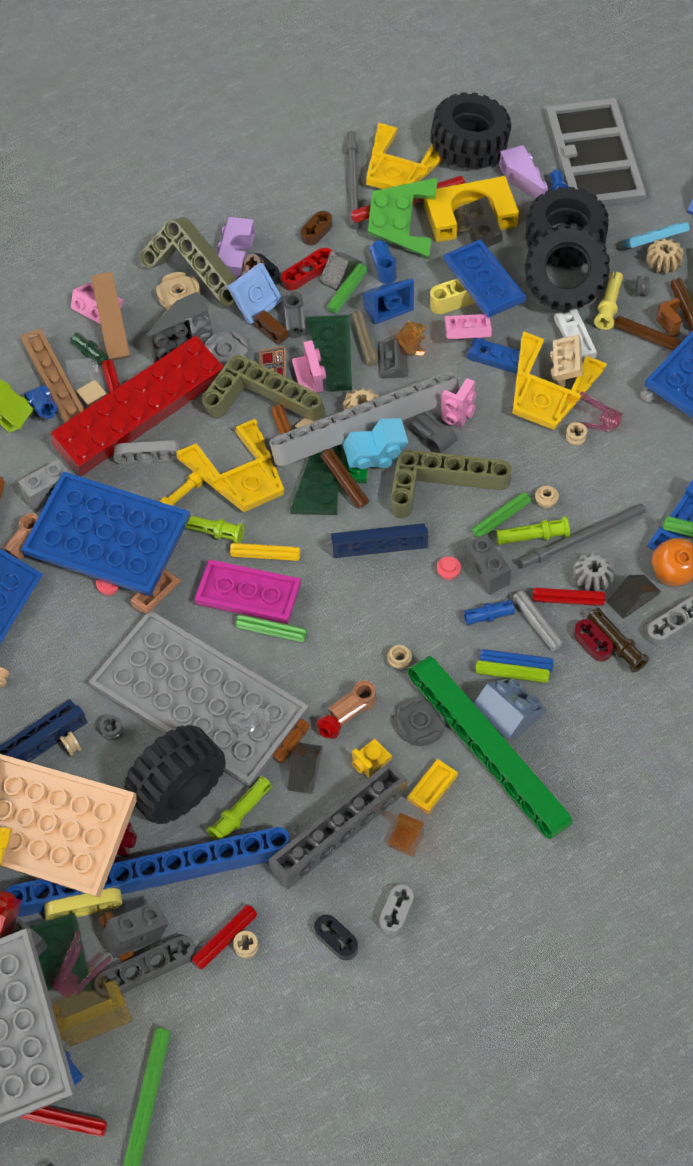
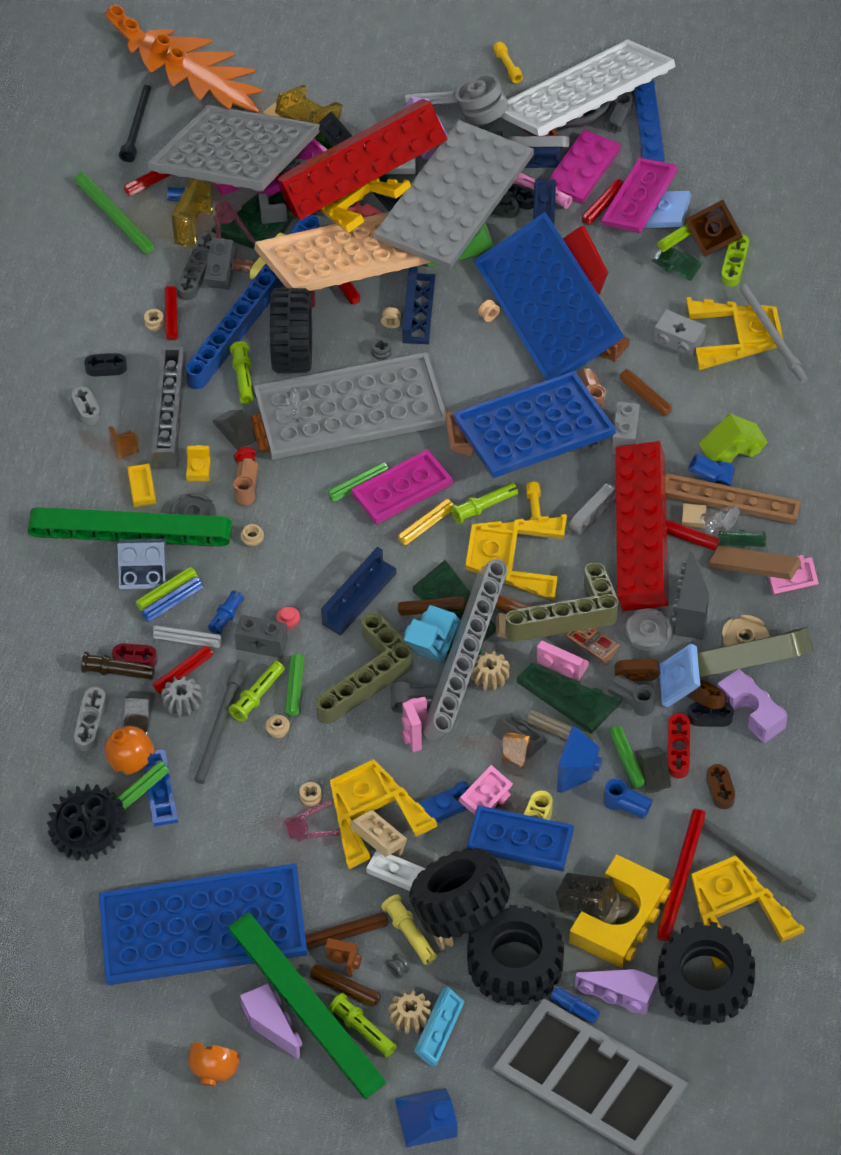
camera: 130 degrees right, 5 degrees down
bright green wing [368,178,438,259] -> none

